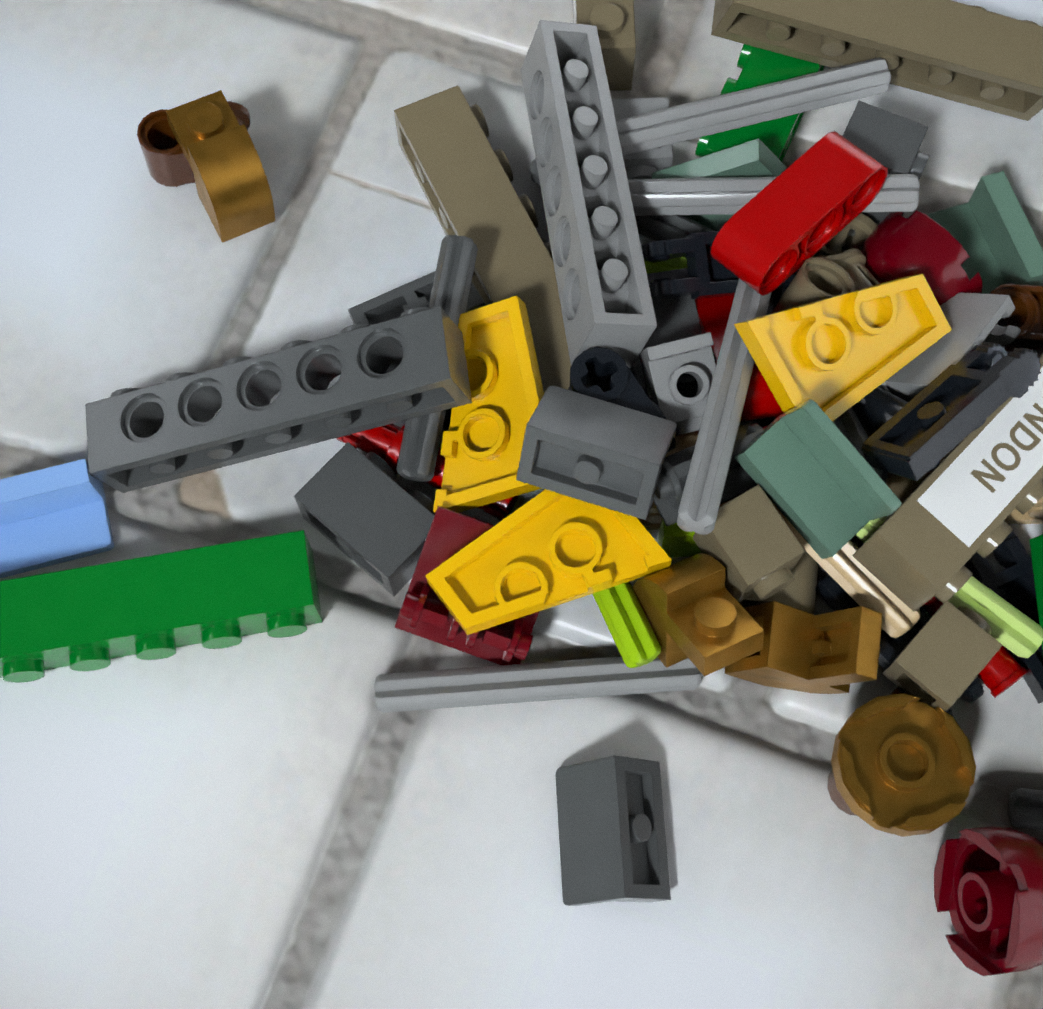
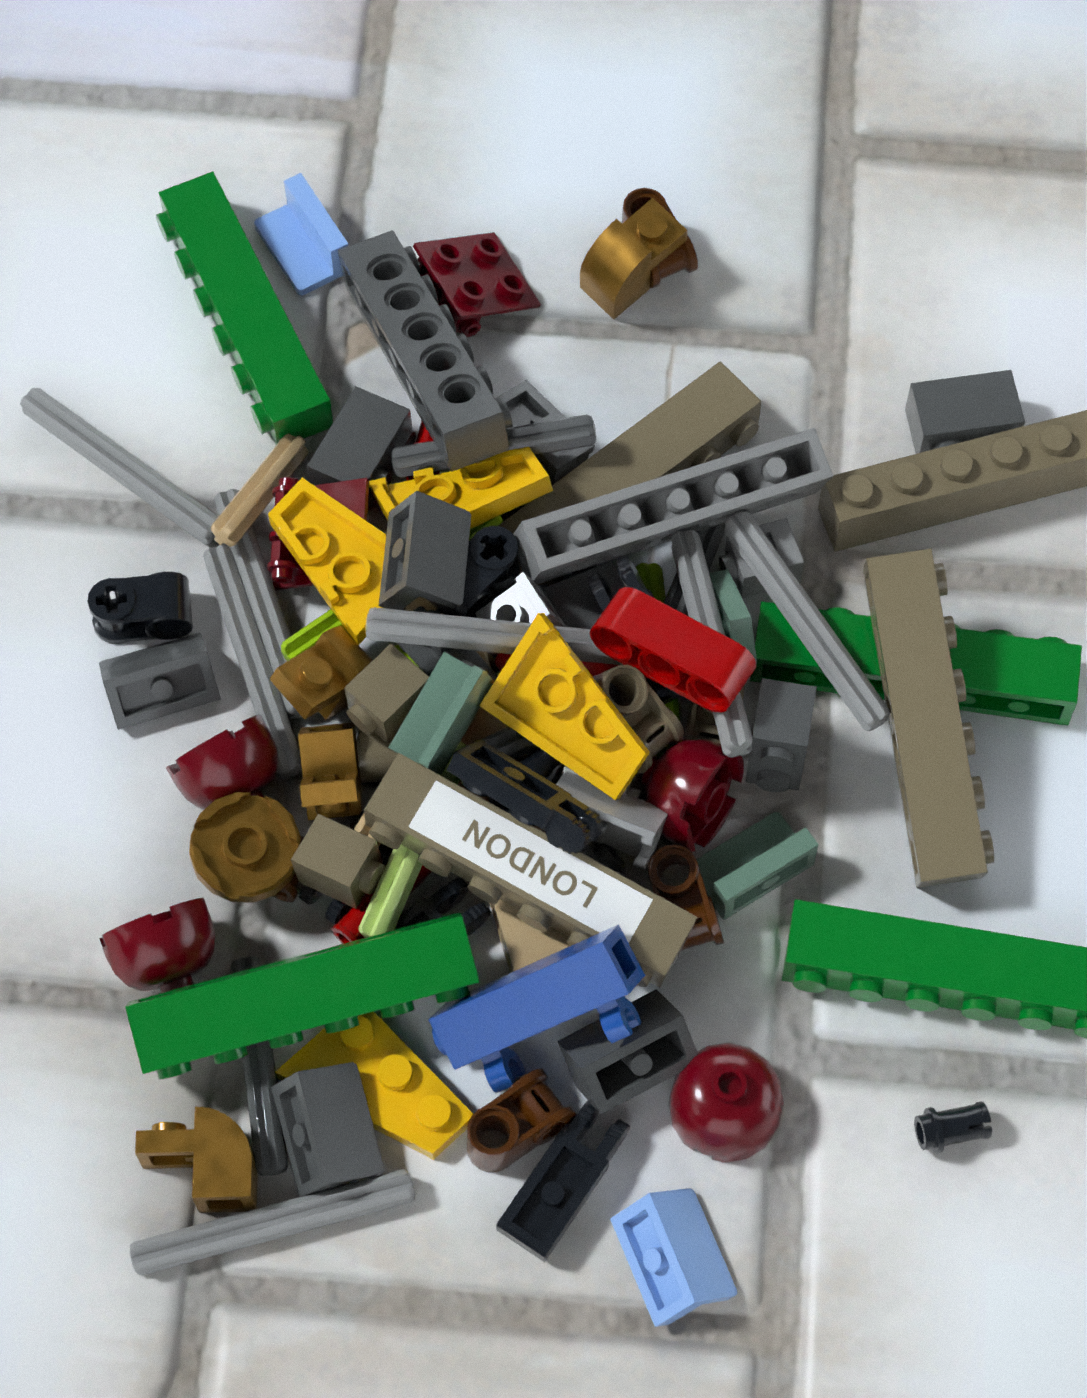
camera: 75 degrees right, 5 degrees down
none -> light grey axle [20,388,218,544]
none -> black piece [87,572,193,644]
none -> dark red cylinder [166,714,279,810]
none -> light grey axle [203,545,302,779]
none -> tan axle [211,434,308,547]
none -> dark red hinge [413,232,541,337]

